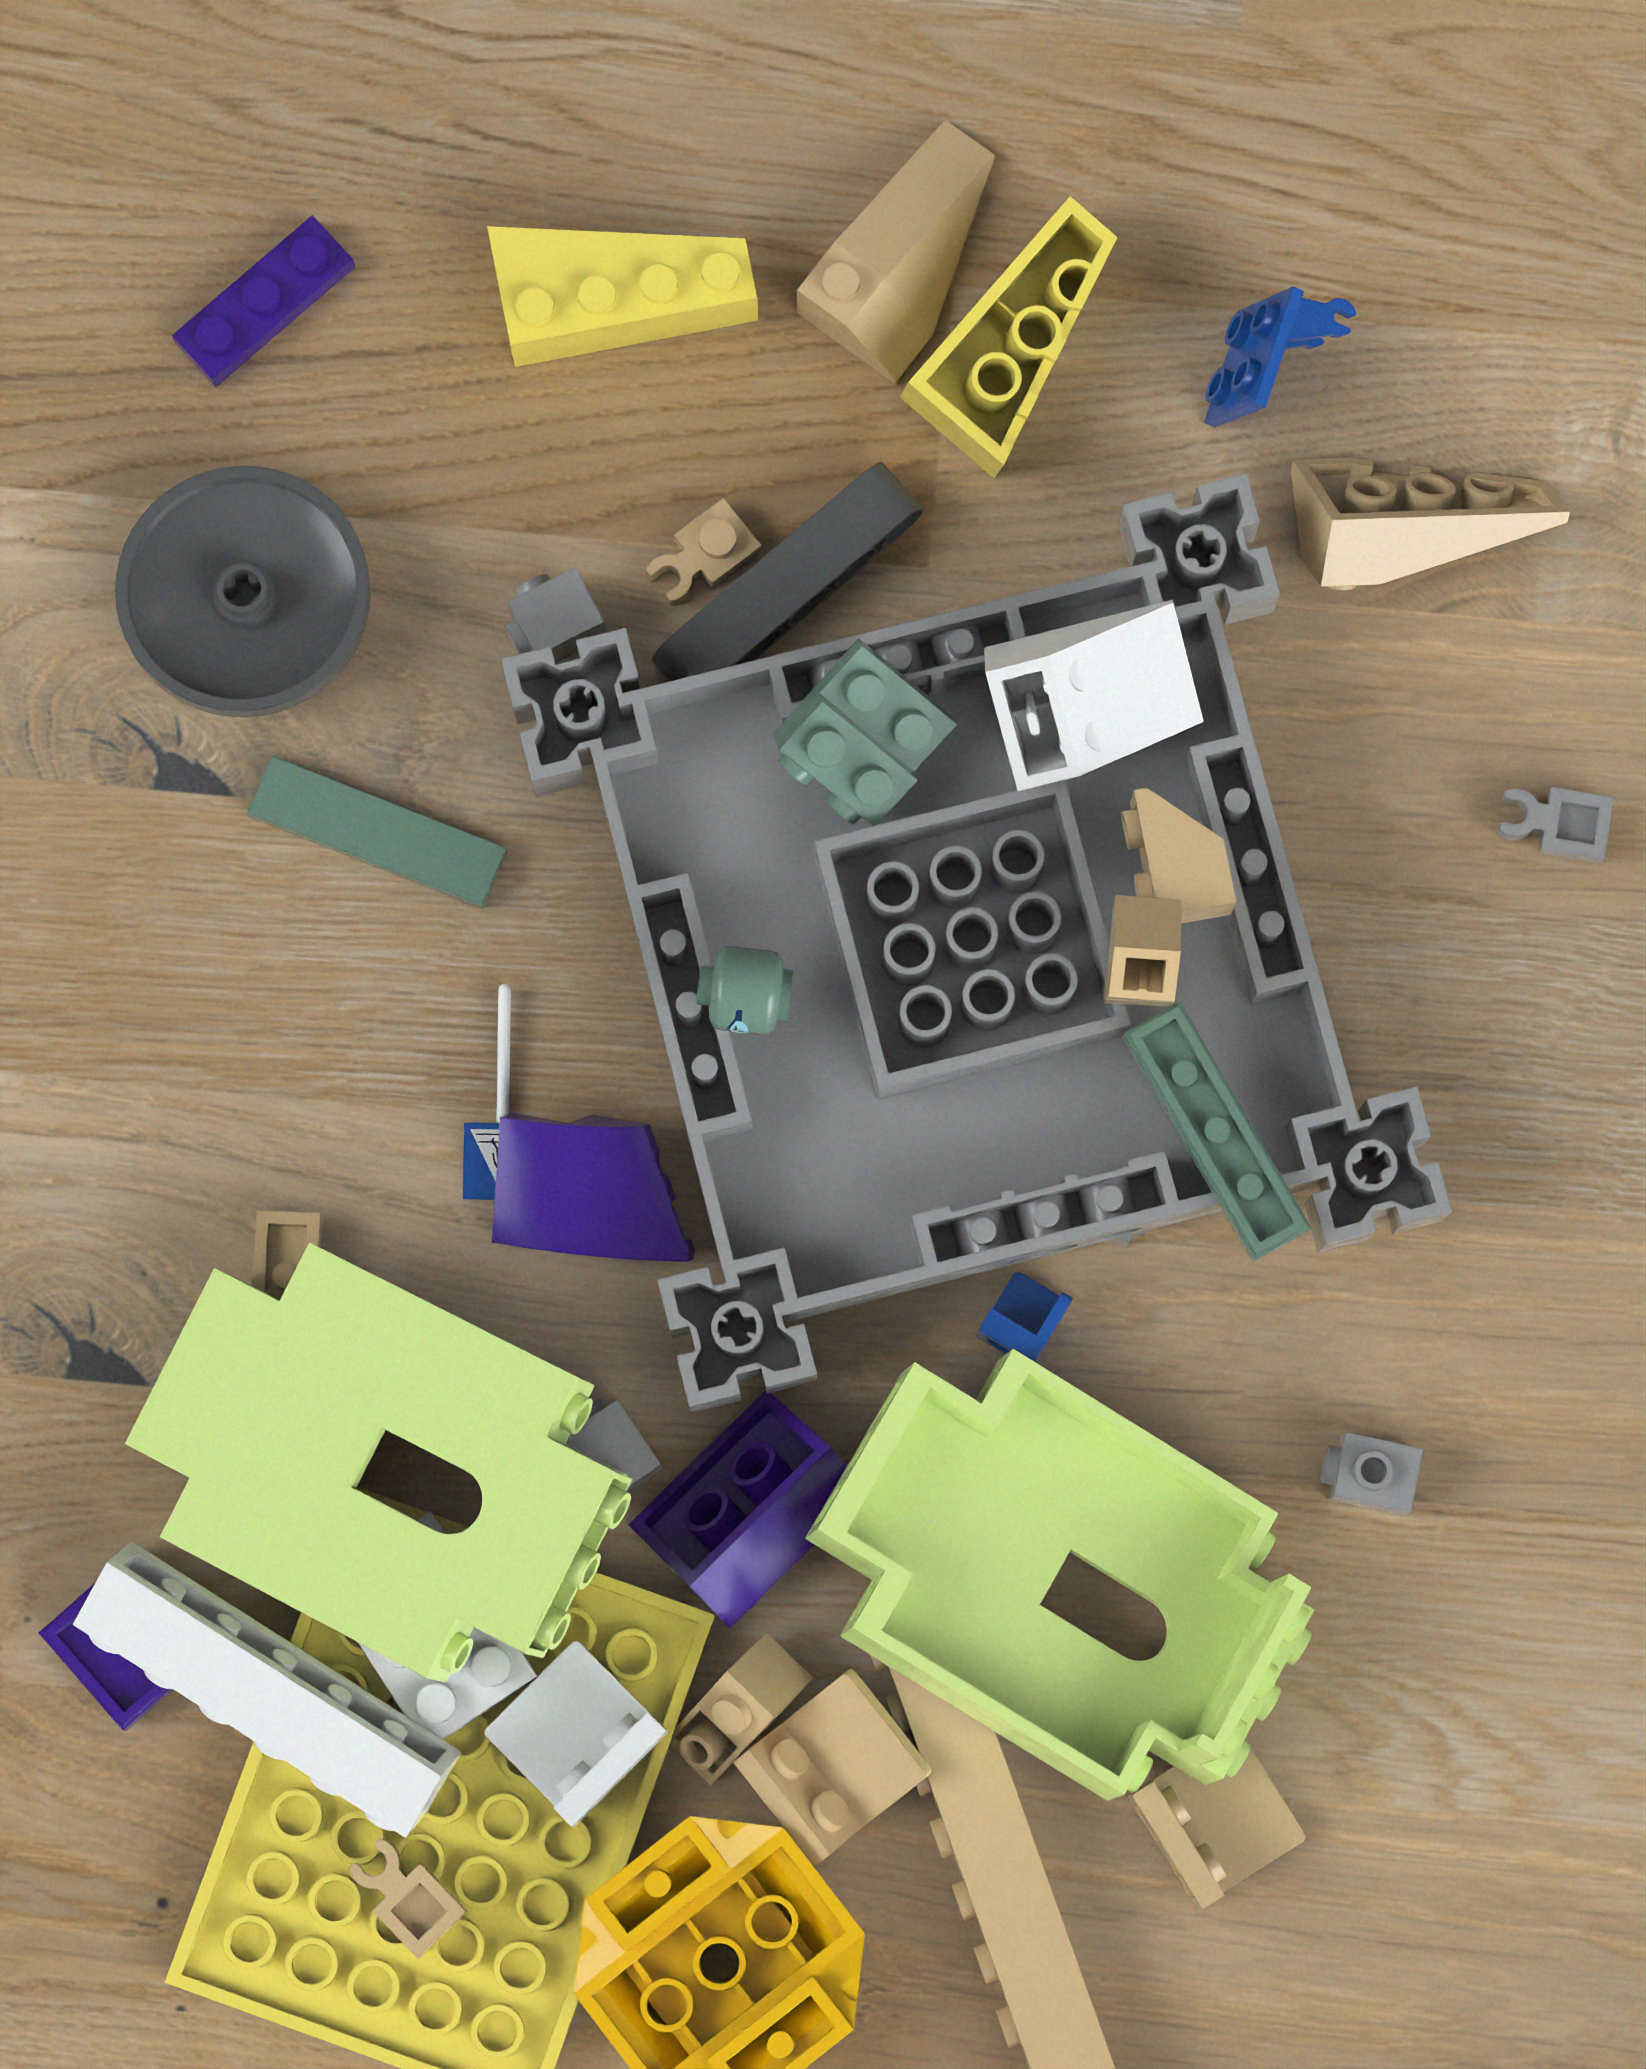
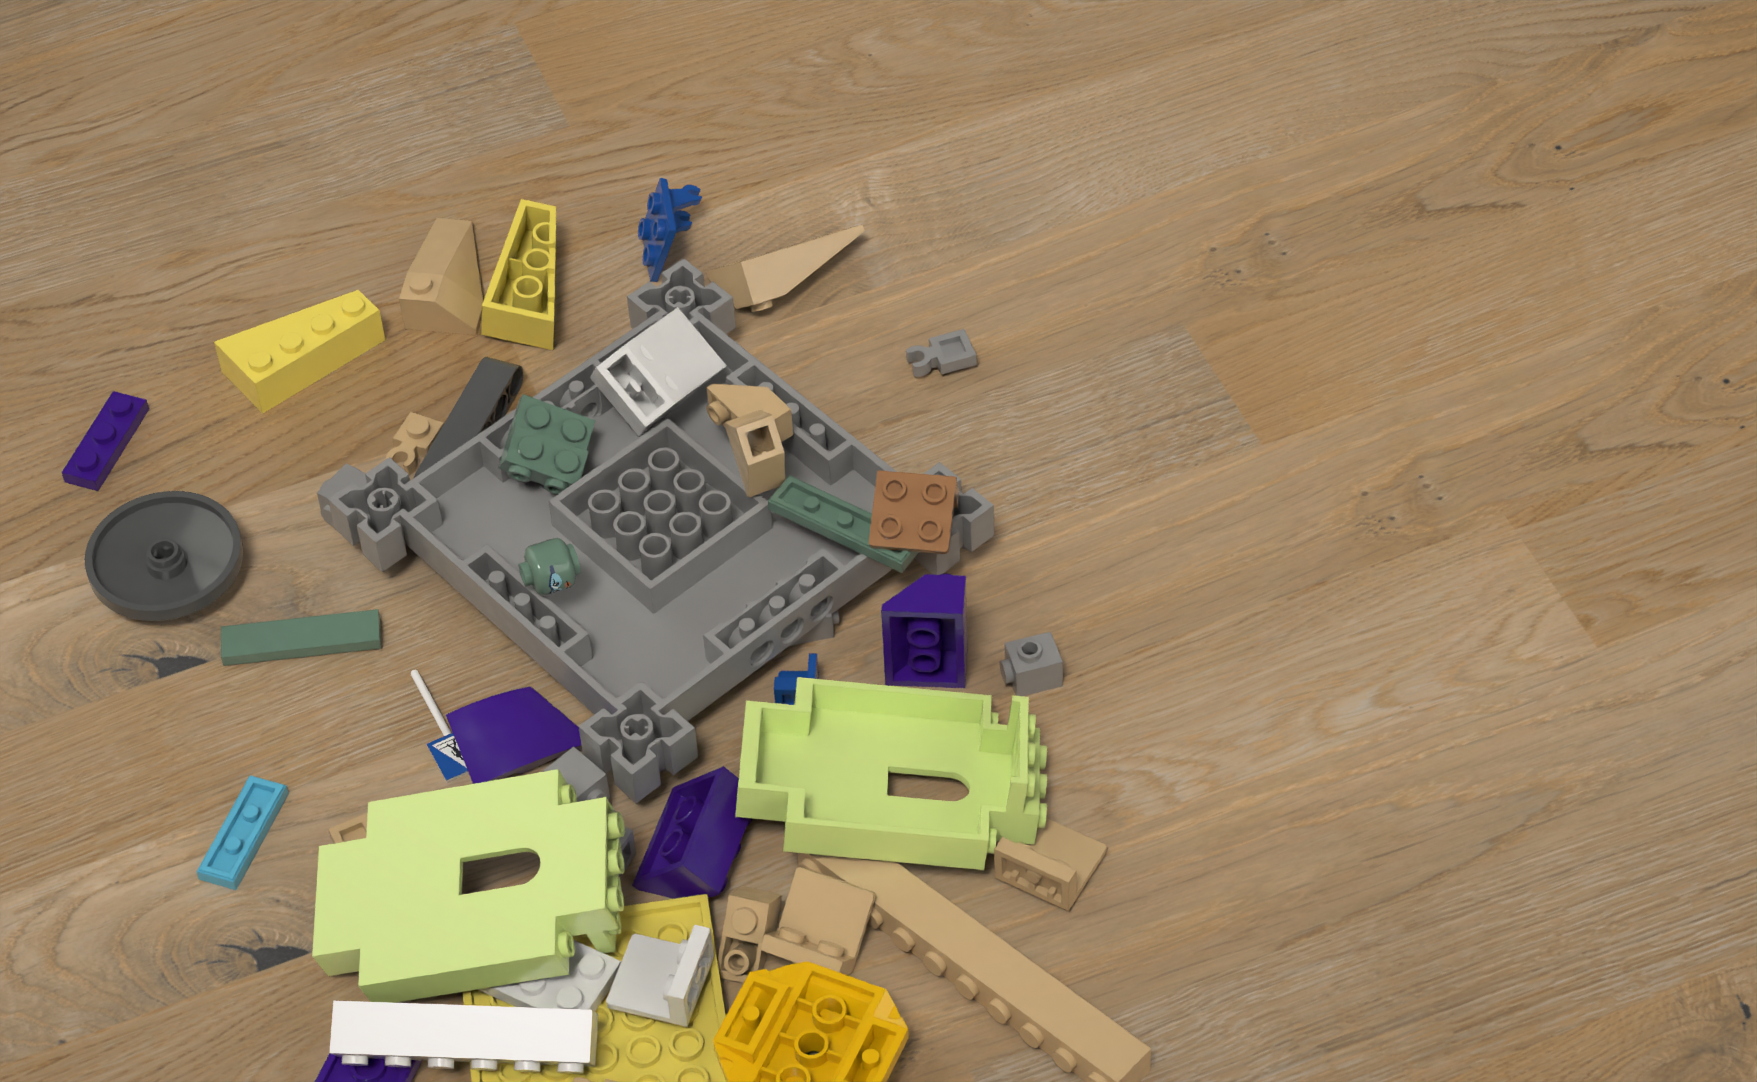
camera: 25 degrees left, 30 degrees down
none -> medium azure tile [196,775,289,890]
none -> light grey brick [543,746,610,802]
none -> medium nougat bracket [869,470,959,554]
none -> dark purple slope [881,574,968,688]

